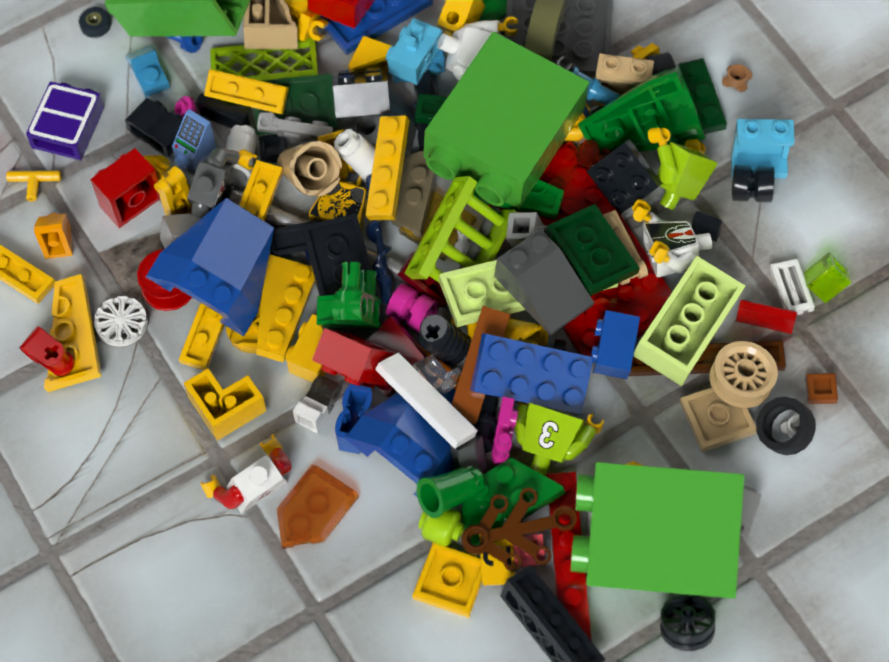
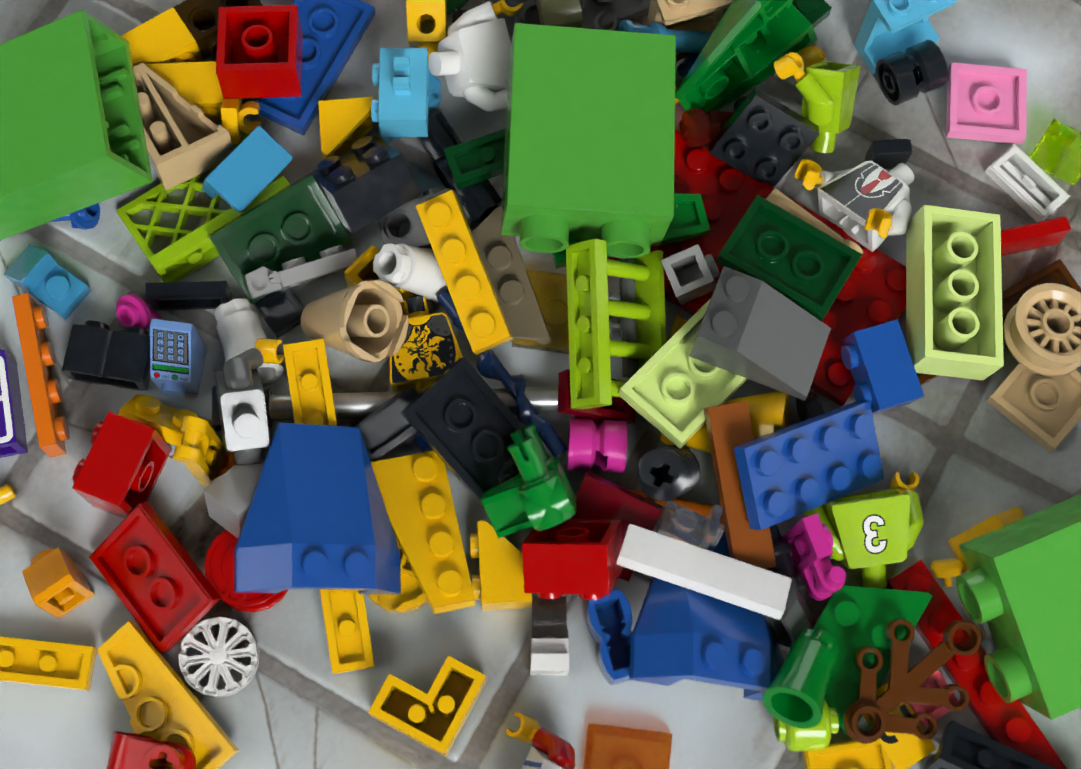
camera: 35 degrees left, 10 degrees up
yellow tile [204,69,289,114] -> none
none -> orange plate [12,293,70,458]
none -> red tile [89,502,221,654]
none -> dark azure panel [201,125,292,213]
none -> bright pink plate [946,62,1027,144]

